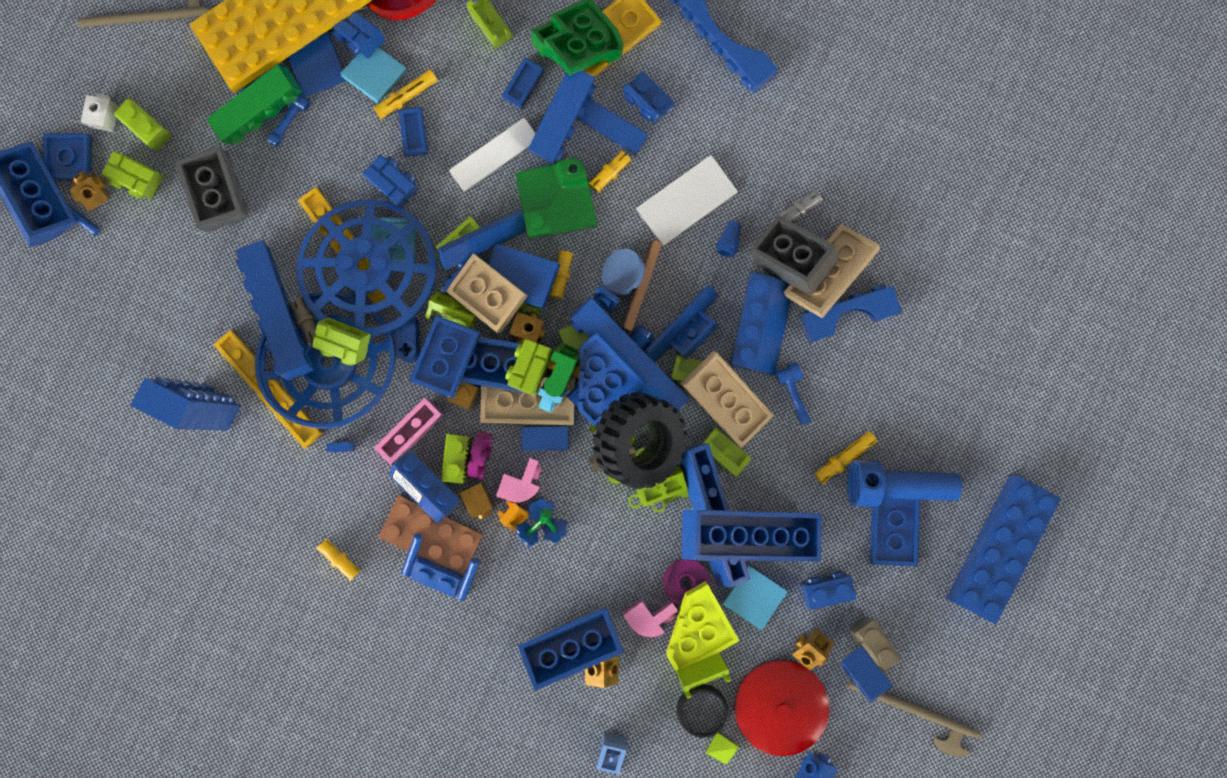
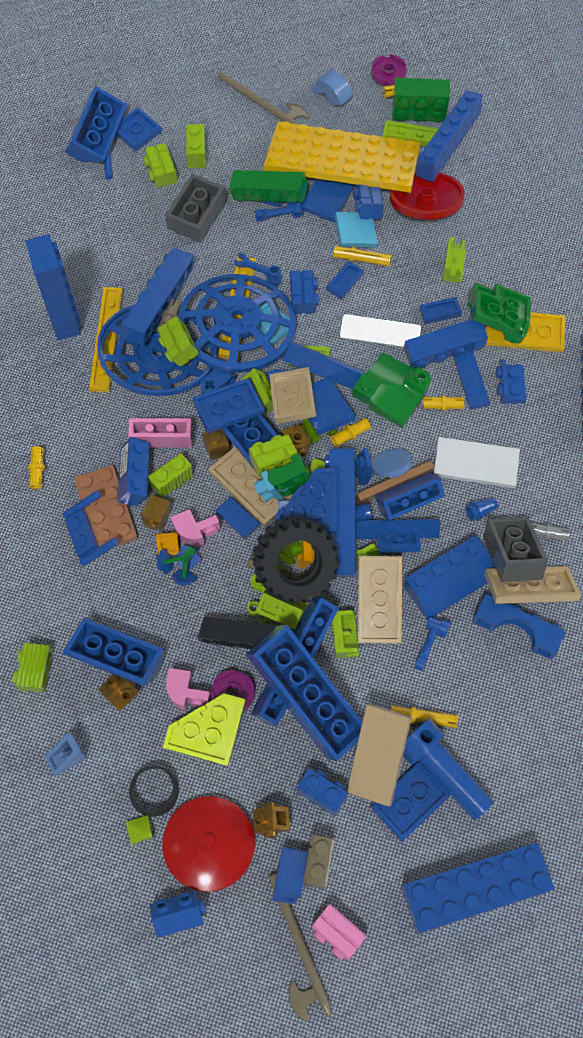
camera: 45 degrees right, 20 degrees down
pearl gold brick [70,170,110,211] -> none
white brick [81,94,119,132] -> none
blue tile [326,442,355,452] -> none
magenta plate [468,431,493,479] -> none
lime hinge [676,653,731,699] -> none
medium azure tile [722,565,788,630] -> none
none -> lime brick [13,643,53,693]
none -> black beam [197,617,277,649]
none -> blue brick [234,253,282,287]
none -> bright pink brick [311,904,367,961]
none -> tan tile [347,704,412,807]
none -> blue brick [375,473,445,520]

